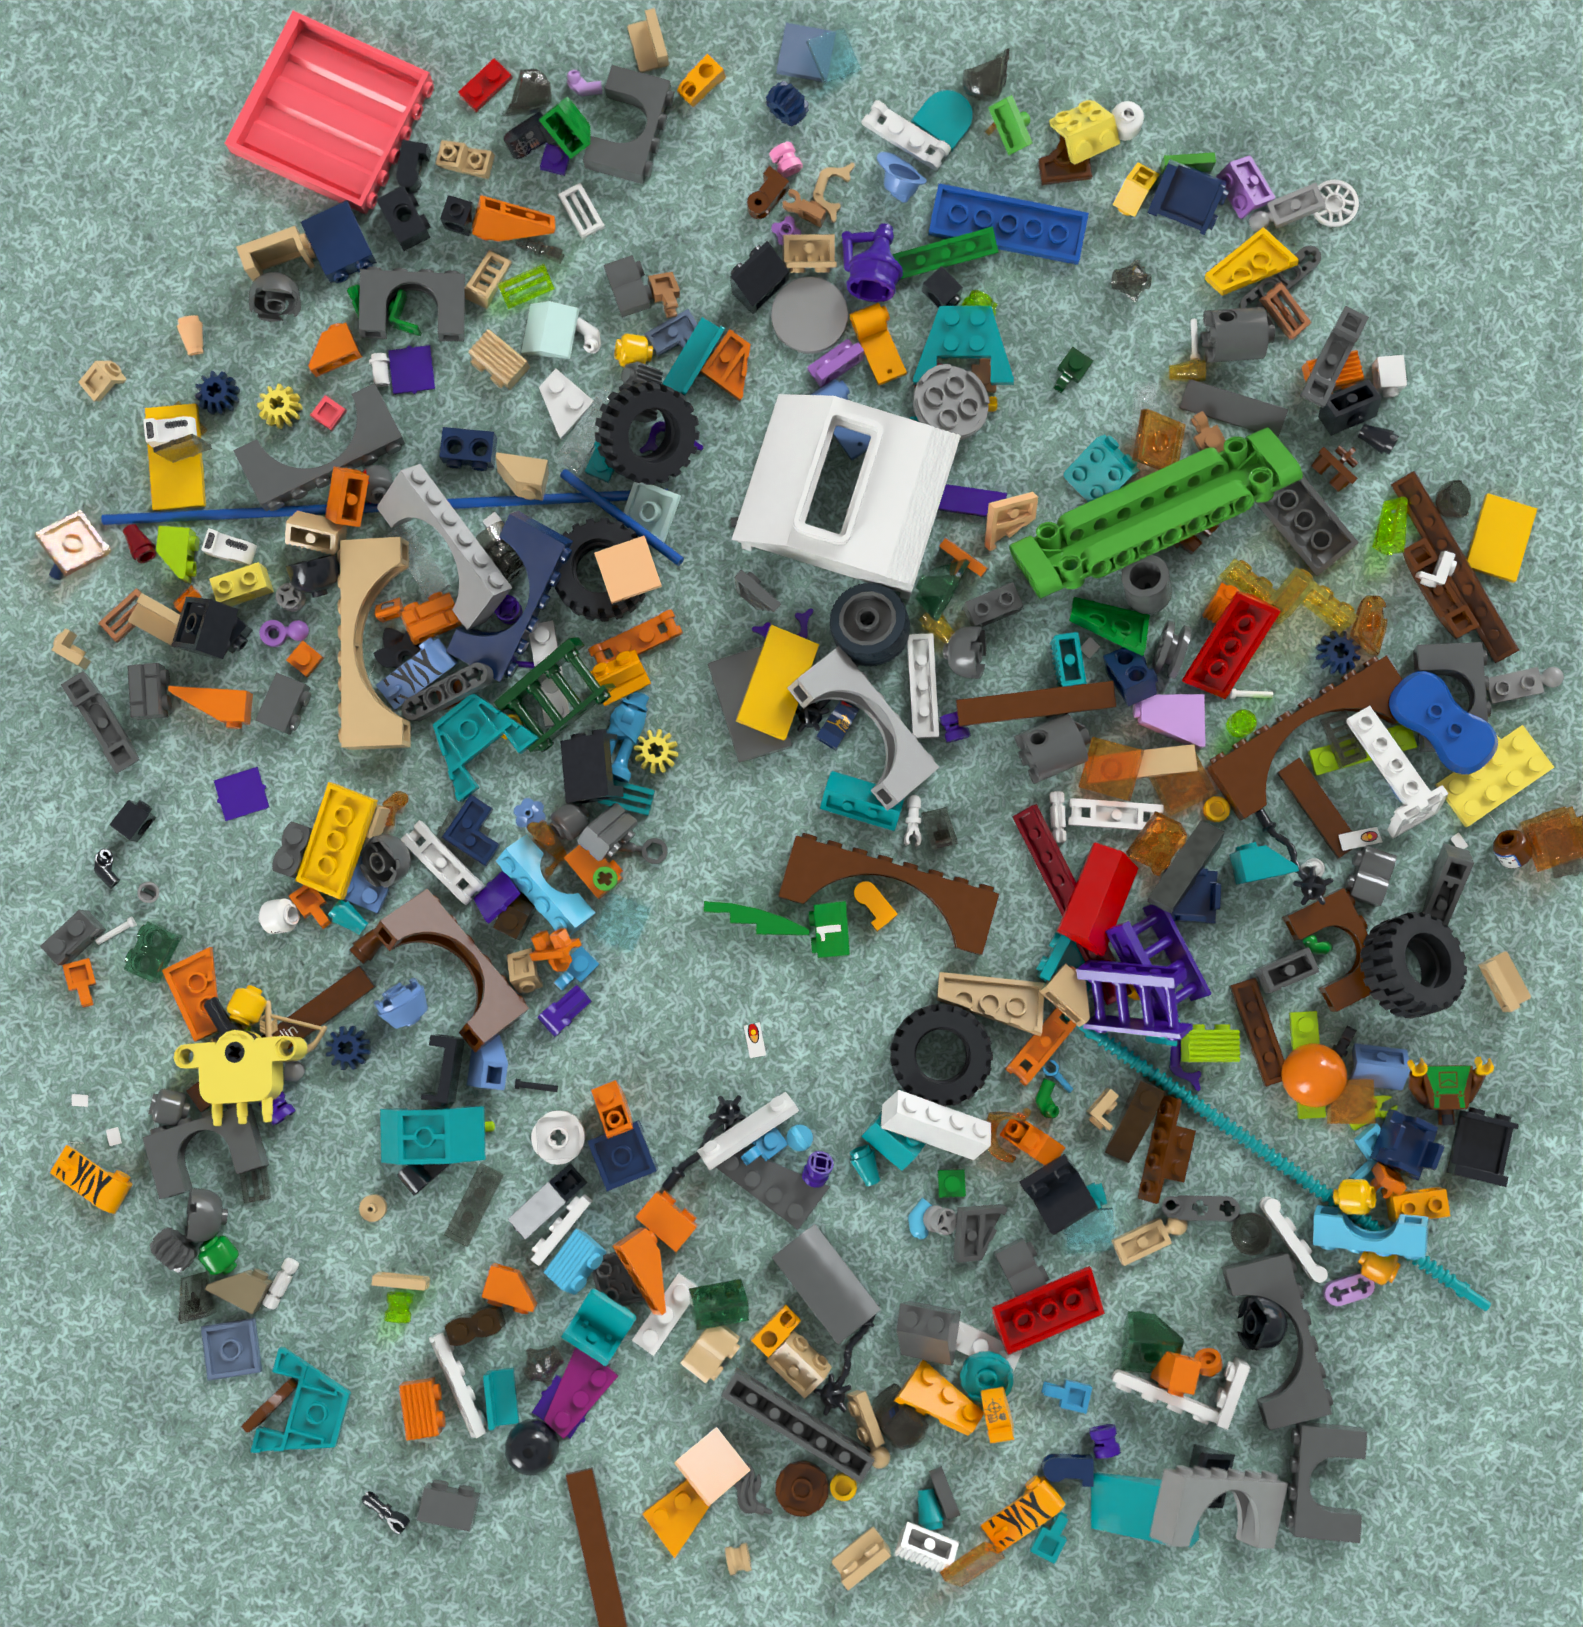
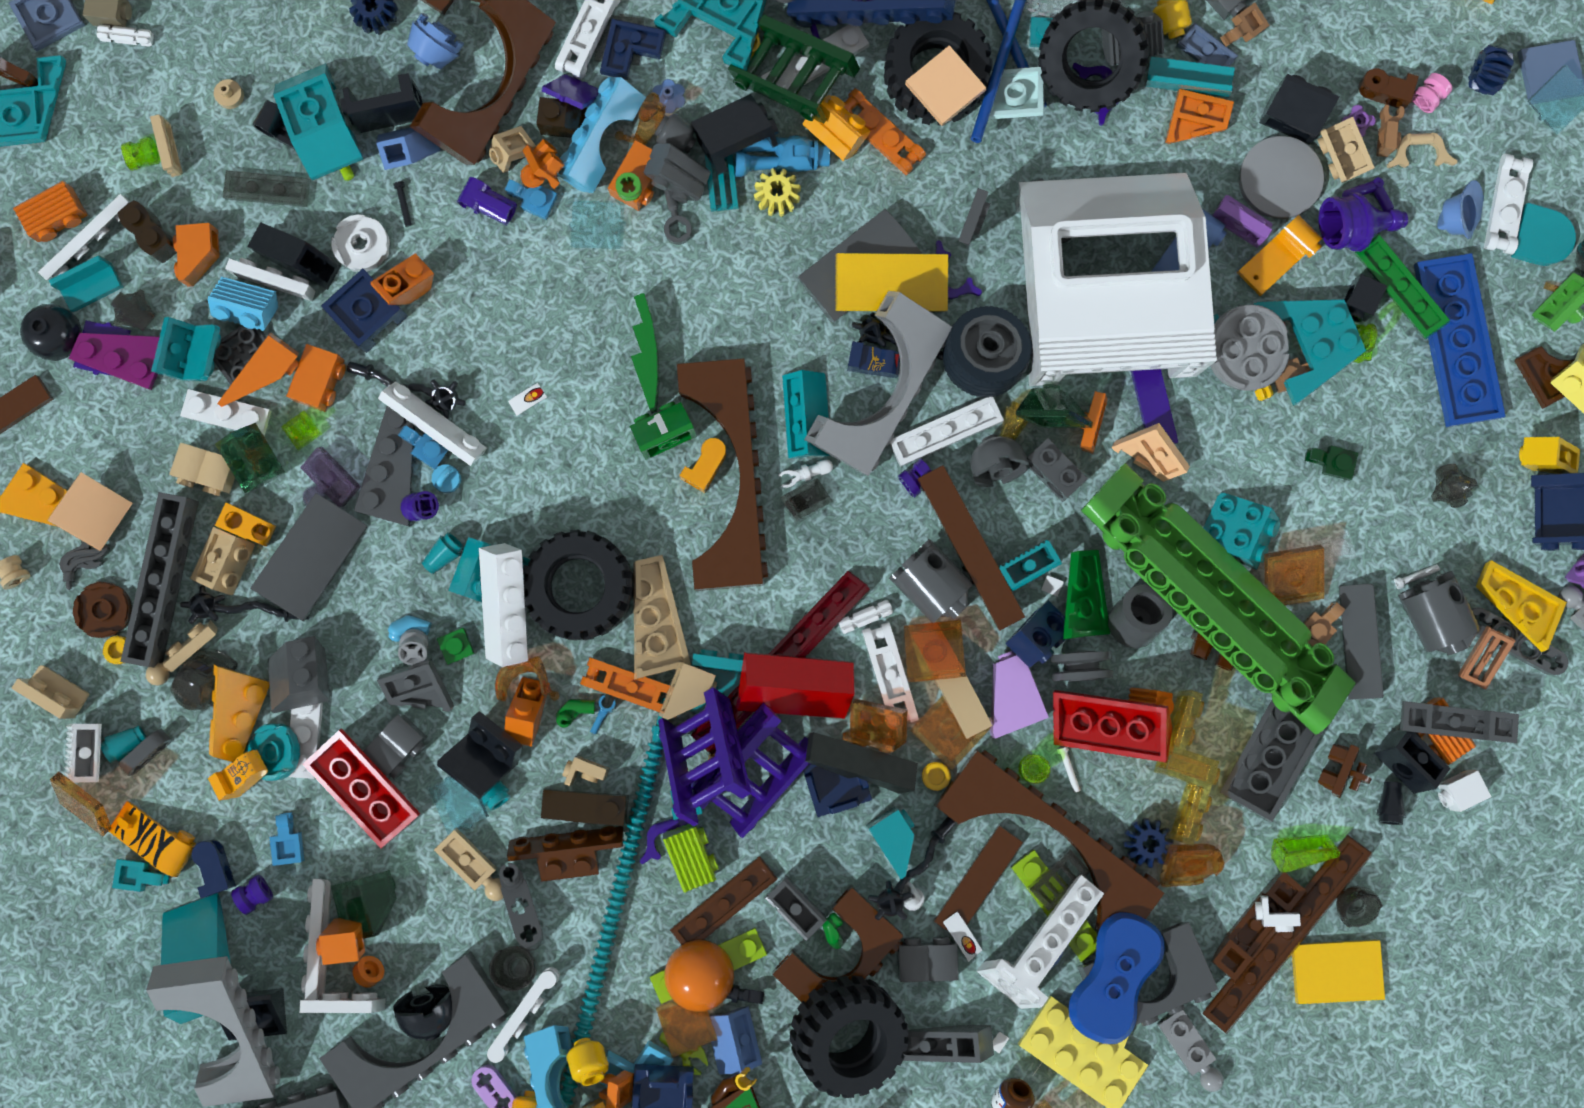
camera: 65 degrees right, 0 degrees up
clear yellow cone [1169,358,1206,382] -> none
none -> clear neon green tile [281,410,322,450]
none -> clear purple plate [300,447,361,507]

